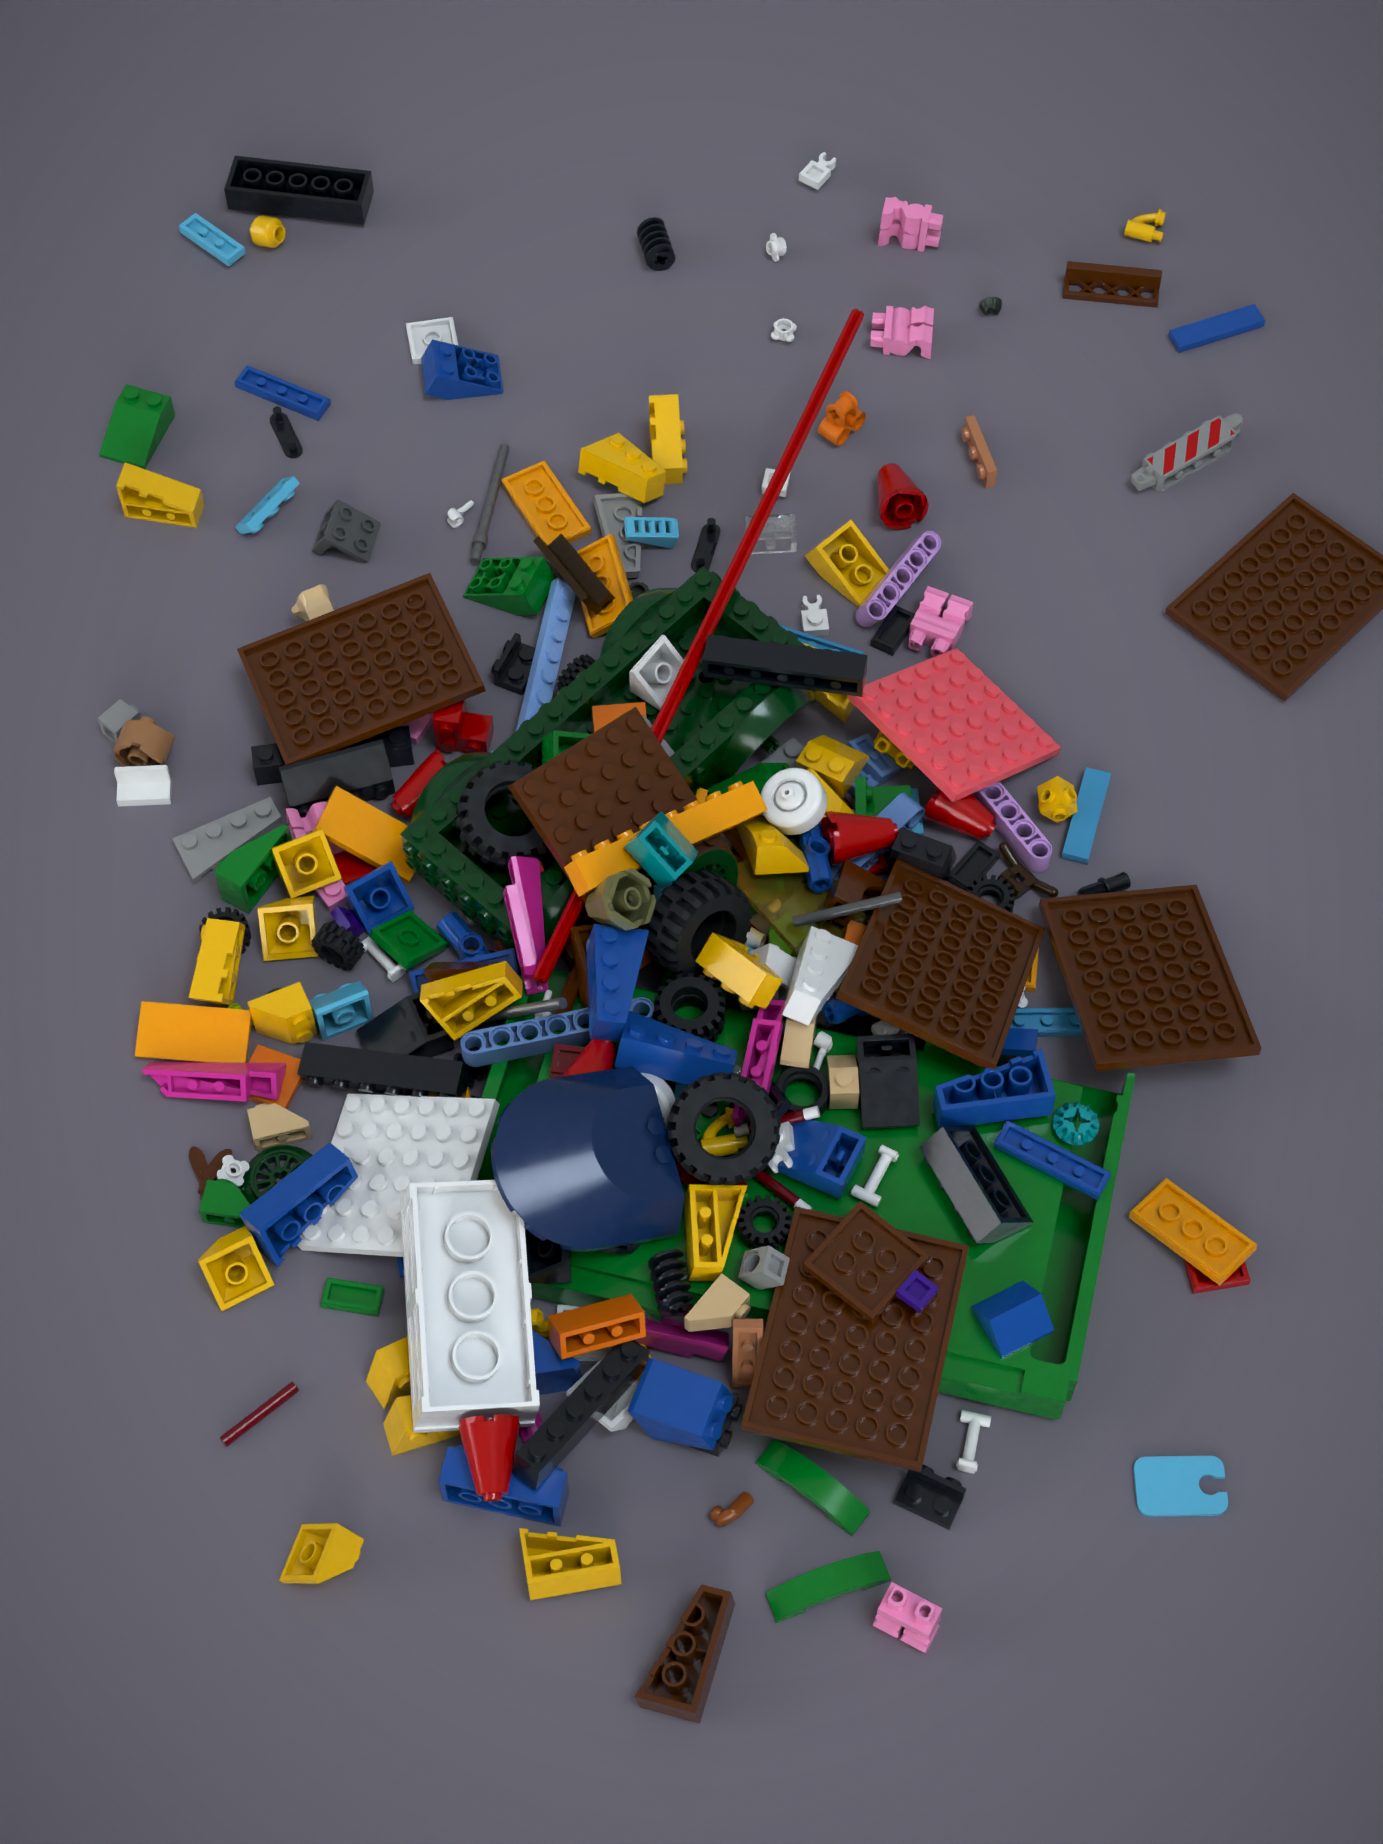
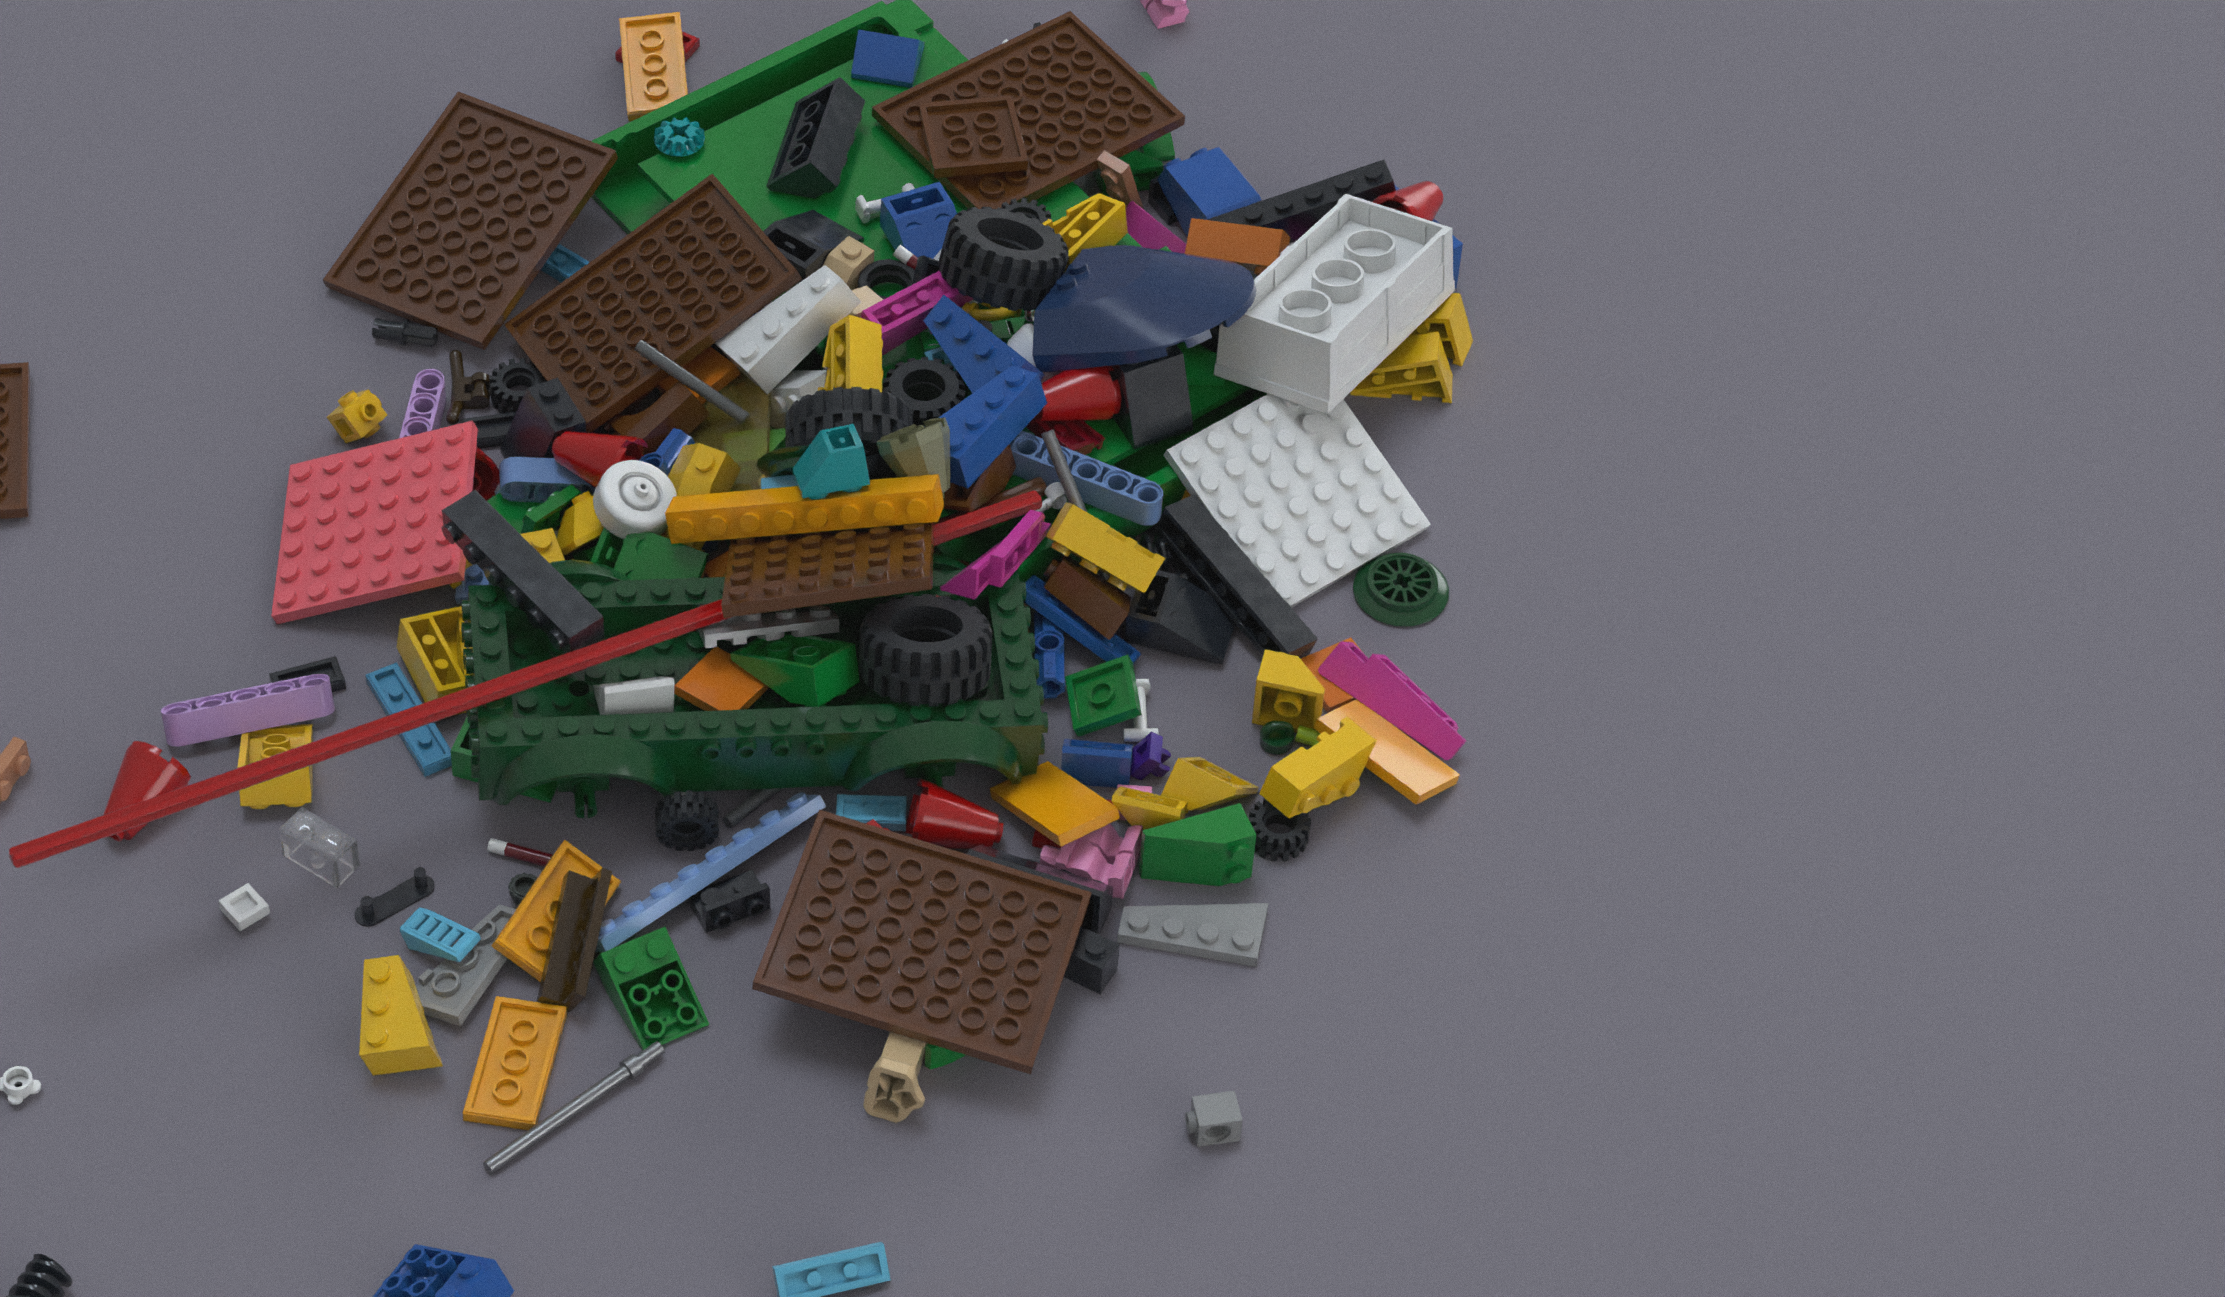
camera: 145 degrees left, 10 degrees down
medium nougat brick [113,716,175,767] -> none
white panel [114,765,172,807] -> none
reddish brown piece [189,1146,232,1200] -> none
yellow slope [197,1226,275,1312] -> none
green slope [199,1179,250,1228] -> none
white plate [217,1155,250,1187] -> none
dark red bar [220,1382,299,1447] -> none
blue wedge [239,1142,358,1267] -> none
tan slope [247,1103,313,1152] -> none
yellow slope [279,1523,364,1584] -> none
medium azure slope [309,981,374,1041] -> none
black tyre [311,922,365,971] -> none
dark grey bracket [312,499,381,563] -> none
green tile [321,1277,385,1317] -> none
white hand [447,500,474,528] -> none
yellow wedge [519,1528,622,1600] -> none
reddish brown wedge [635,1584,735,1723] -> none
black piece [648,1249,694,1317] -> none
yellow wedge [649,394,688,484] -> none
tan slope [684,1273,751,1332] -> none
dark orange arm [709,1492,754,1527] -> none
light grey brick [738,1245,790,1290] -> none
green slope [765,1551,891,1623] -> none
white plate [801,595,829,636] -> none
orange piece [818,391,866,446] -> none
dark purple tile [896,1270,939,1313] -> none
bright pink hips [908,586,973,657] -> none
blue wedge [933,1049,1056,1129] -> none
blue tile [993,1120,1112,1200] -> none
dark azure tile [1061,767,1111,864] -> none

